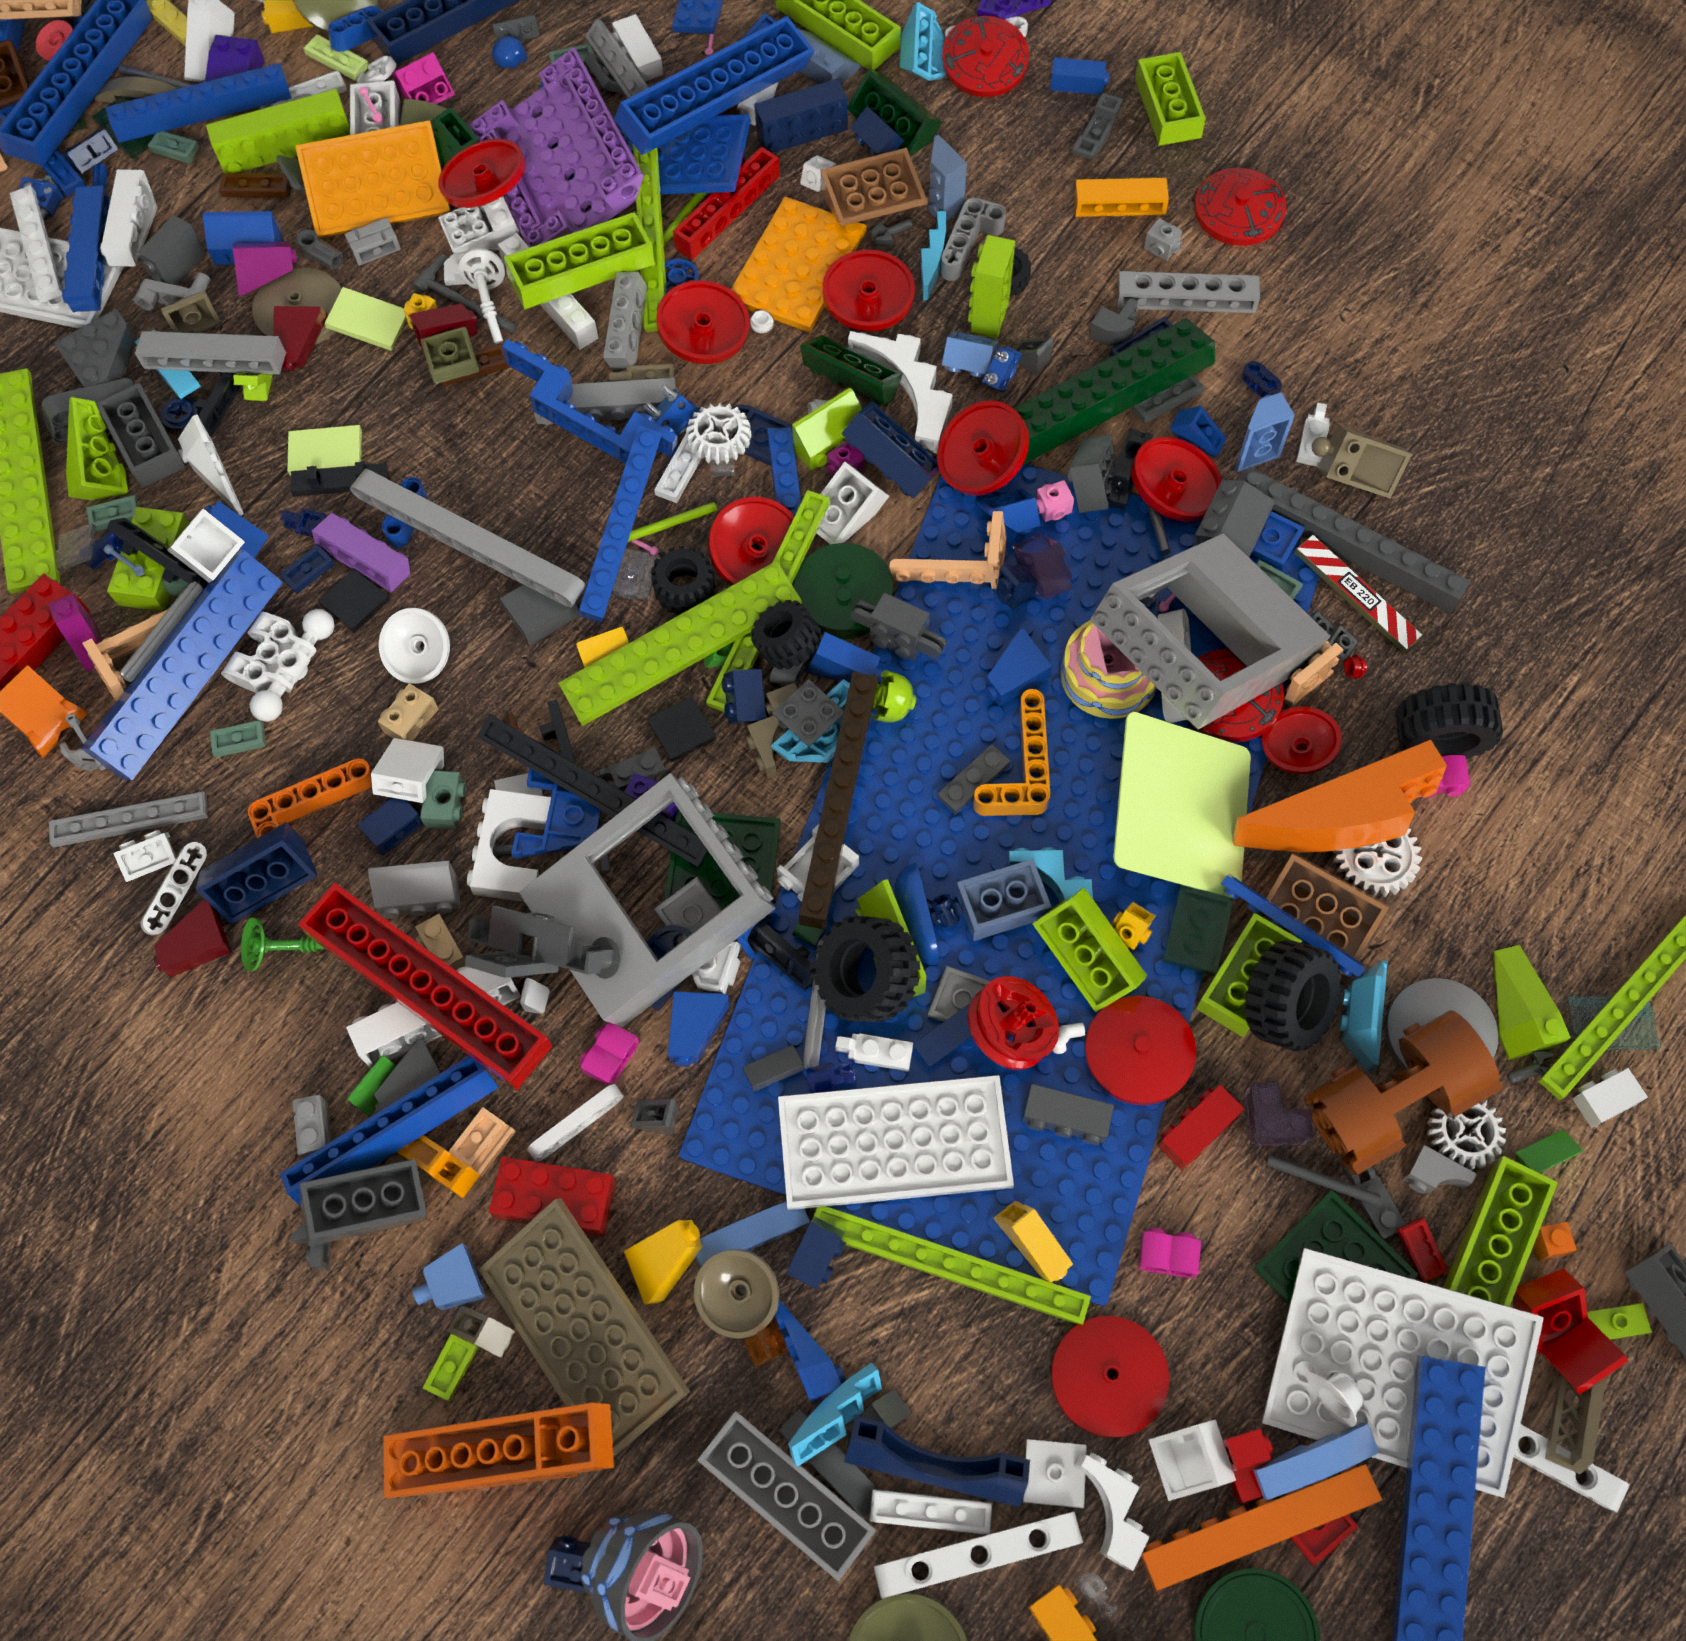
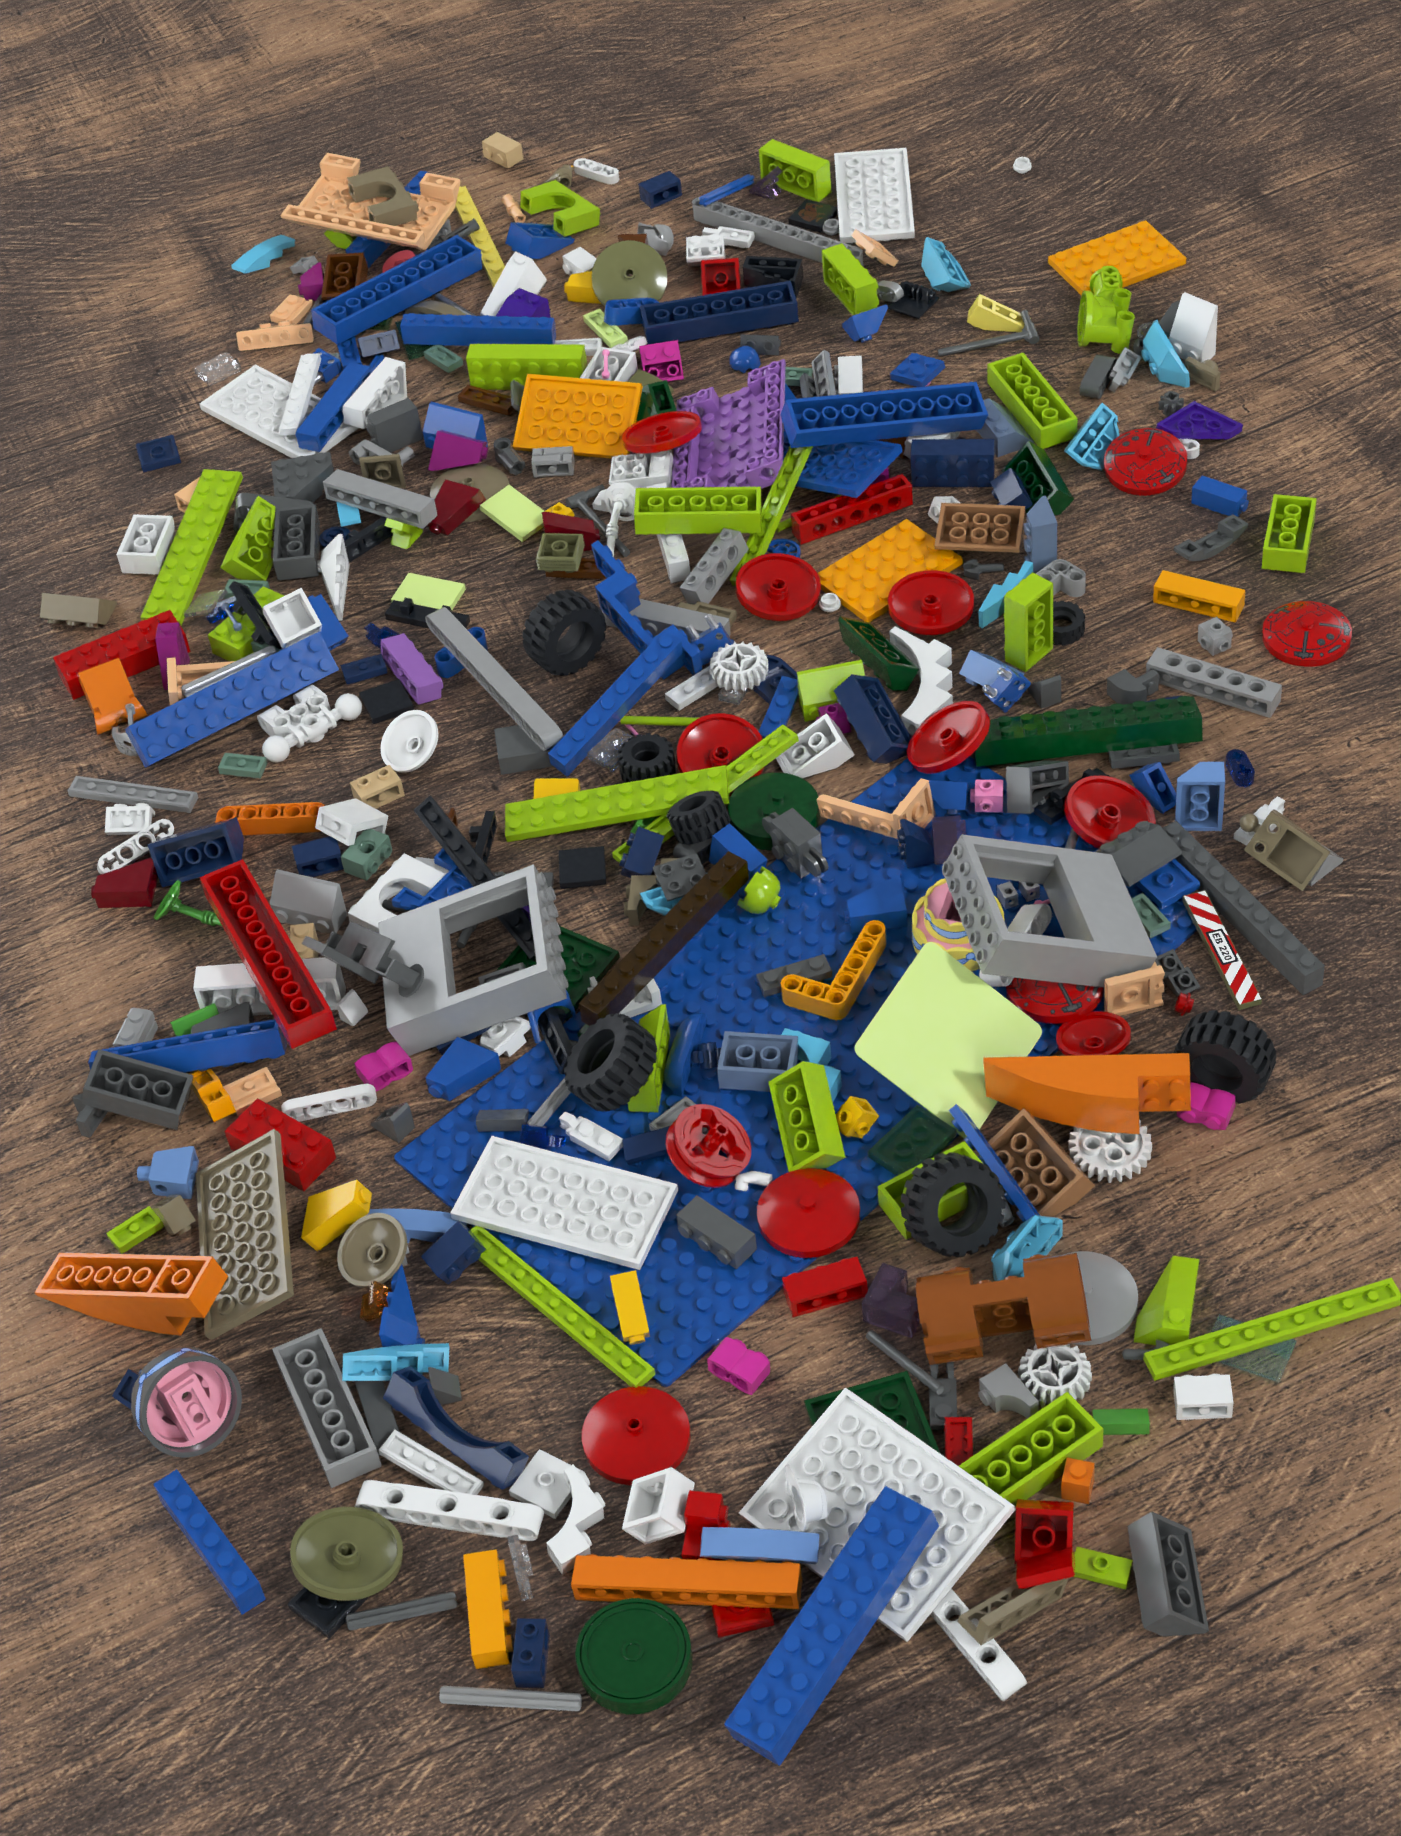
camera: 30 degrees right, 20 degrees down
none -> black tyre [522,590,606,676]

